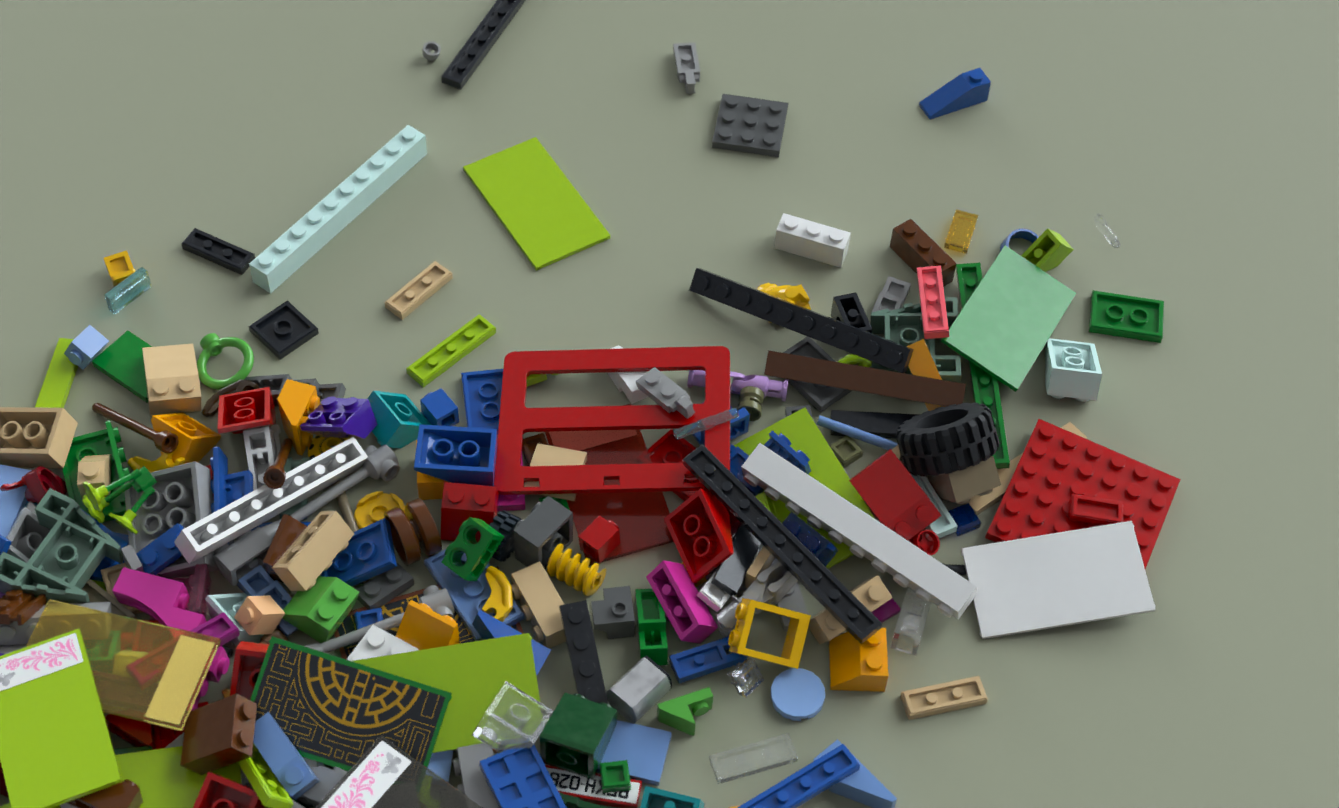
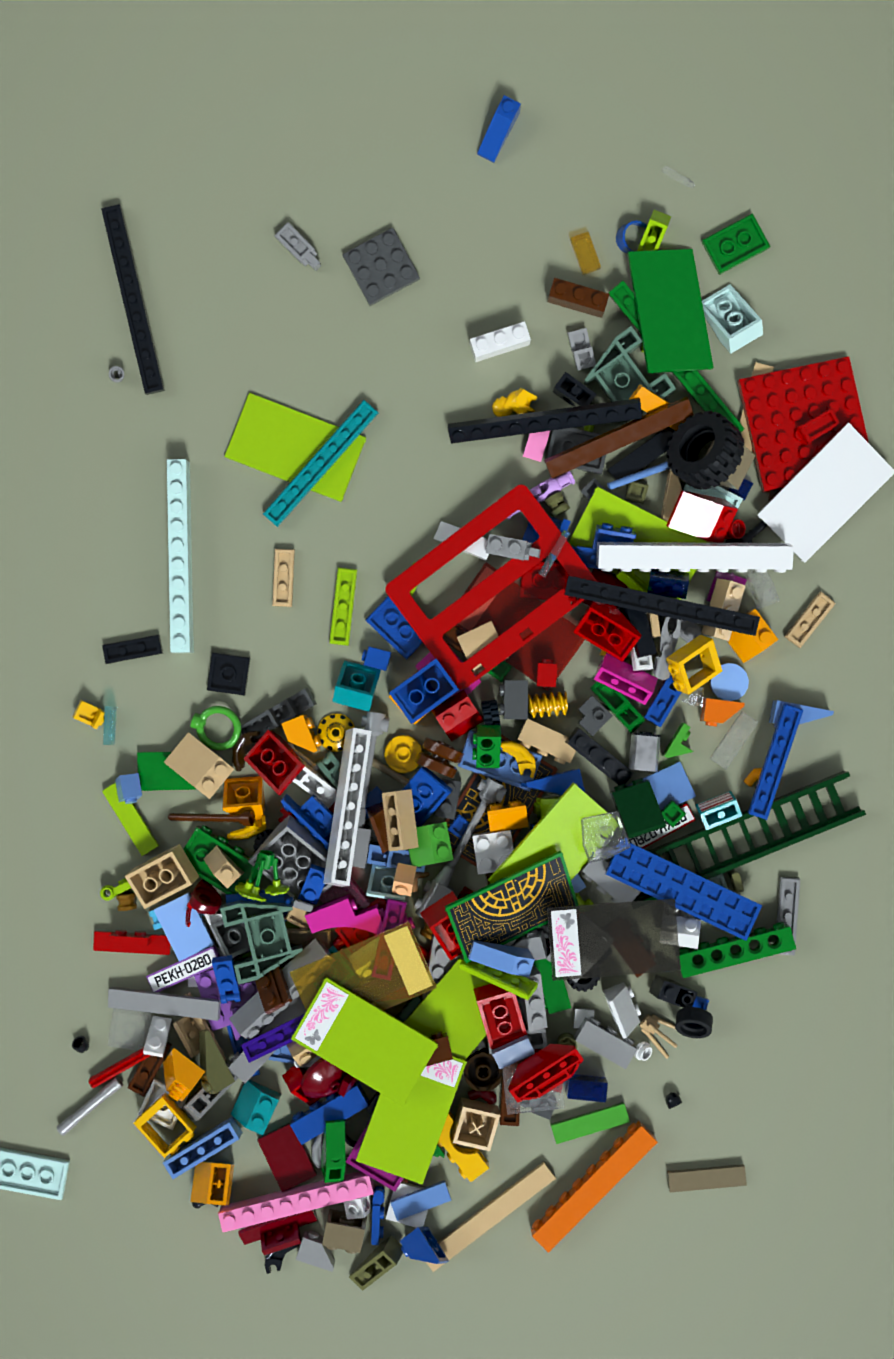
camera: 40 degrees left, 35 degrees up
reddish brown brick [180,693,257,775] -> none
reddish brown piece [263,438,293,489] -> none
dark purple slope [300,397,378,439] -> none
coral tile [917,266,949,339] -> none
none -> teal tile [263,400,379,527]
none -> bright pink slope [523,431,550,462]
none -> orange slope [700,698,745,727]

